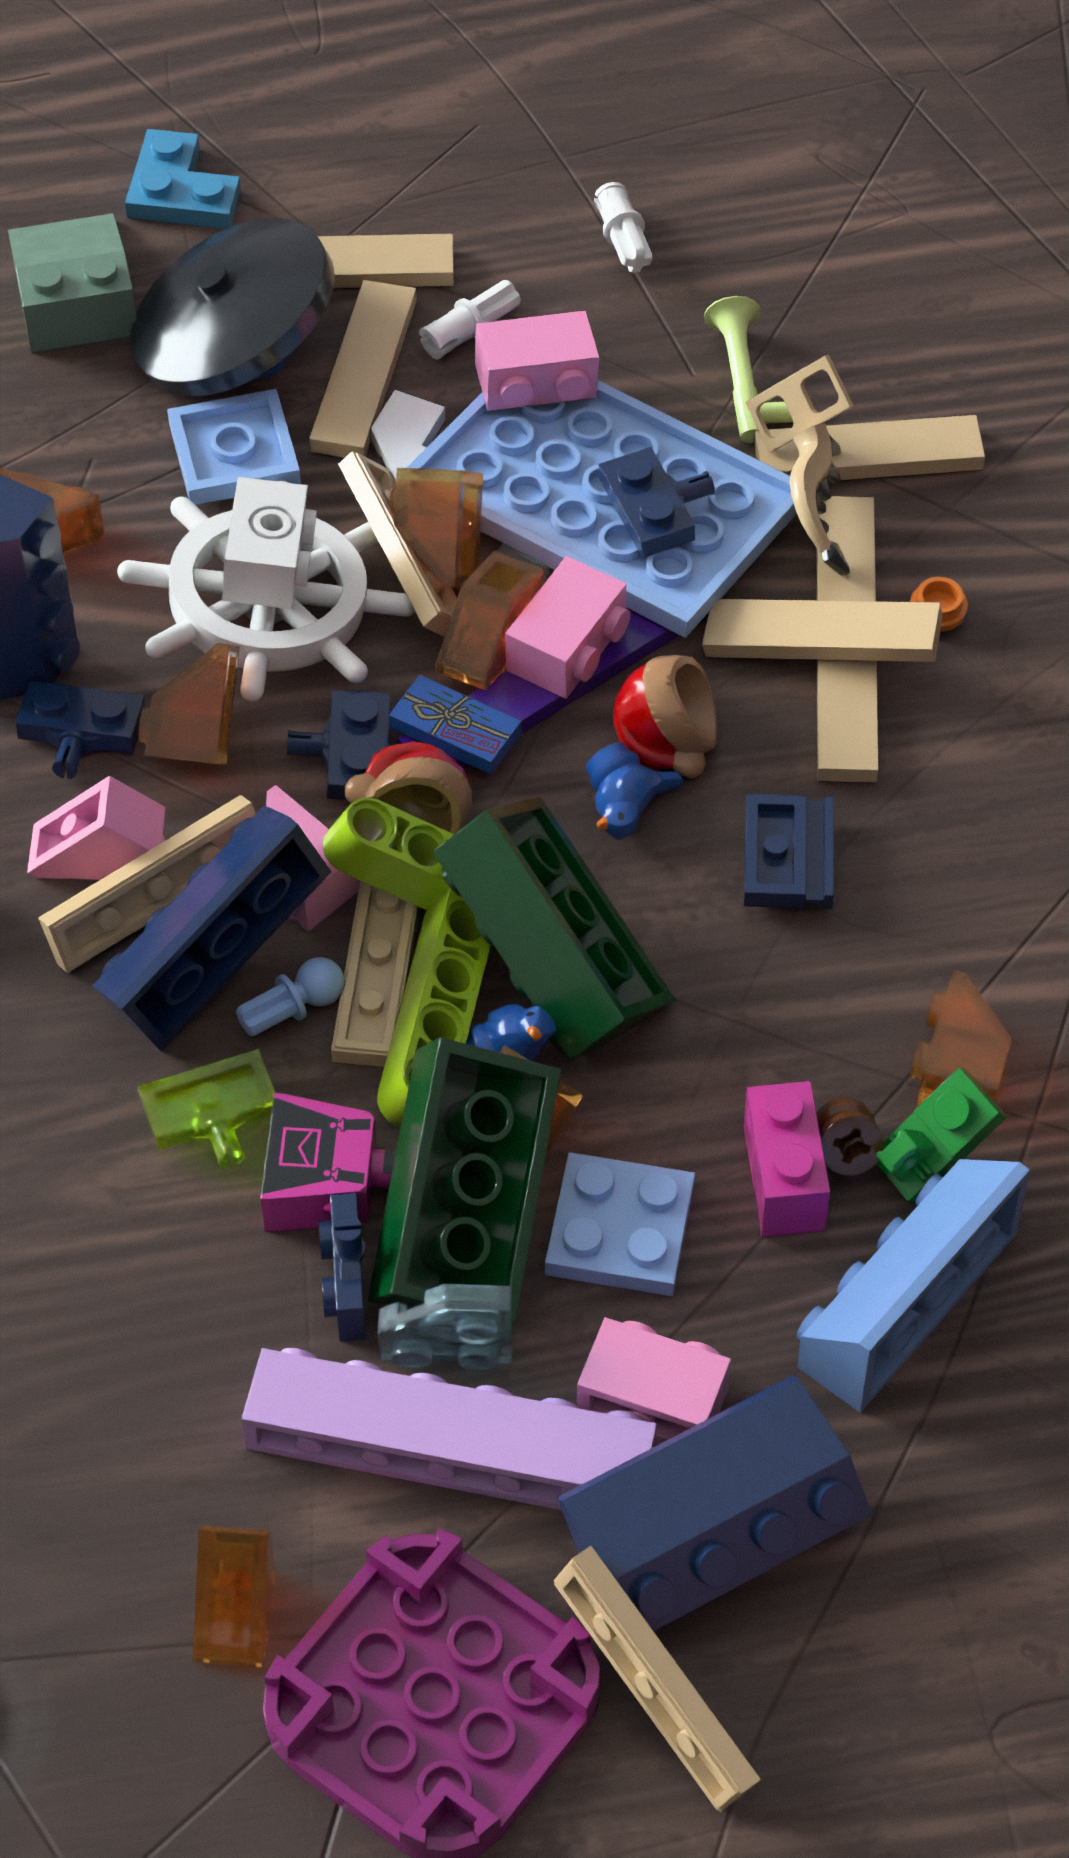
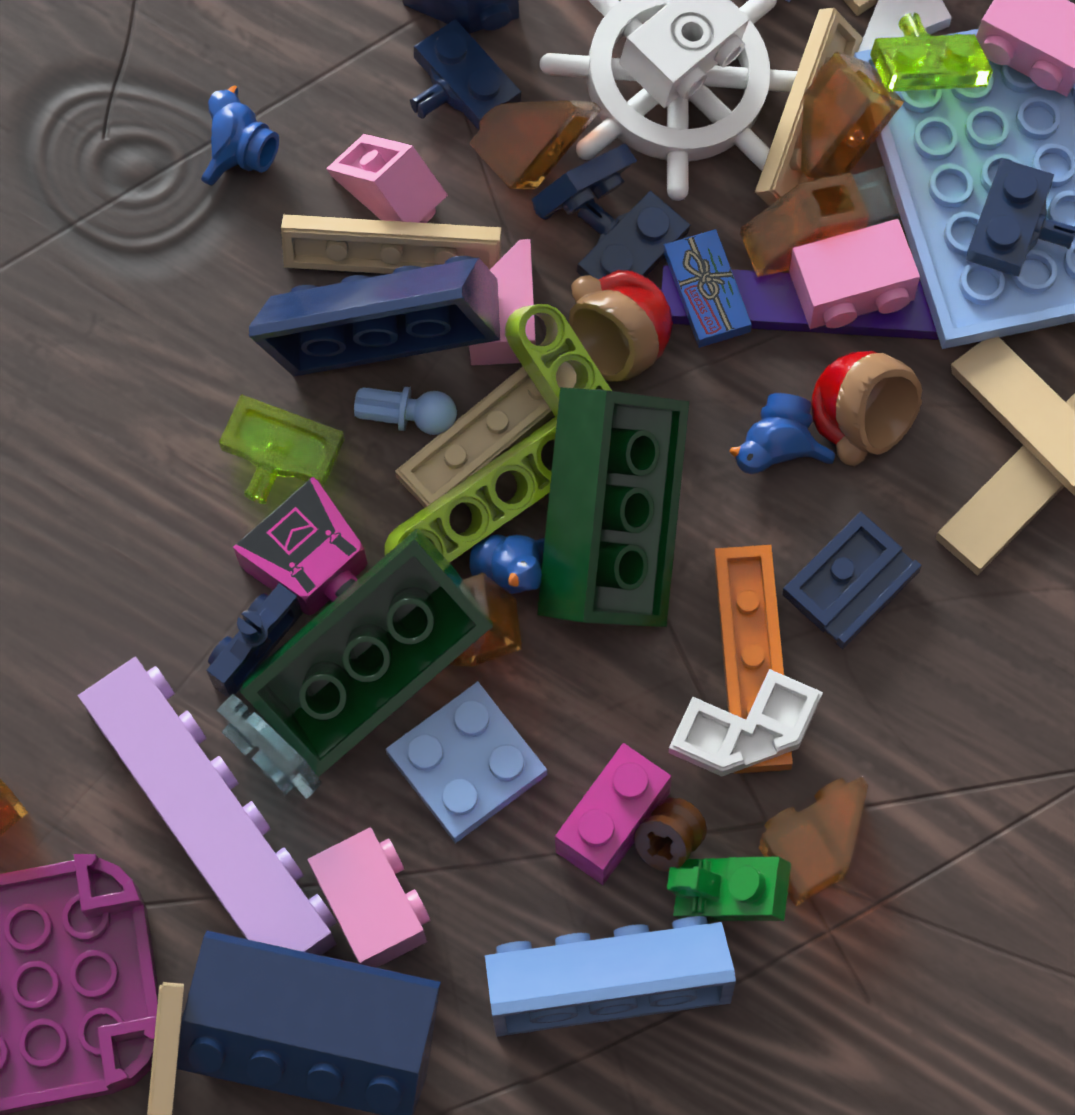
camera: 45 degrees right, 15 degrees up
none -> dark blue plate [531,143,637,220]
none -> white tile [669,669,823,776]
none -> orange plate [714,545,793,774]
none -> clear neon green plate [870,13,993,92]

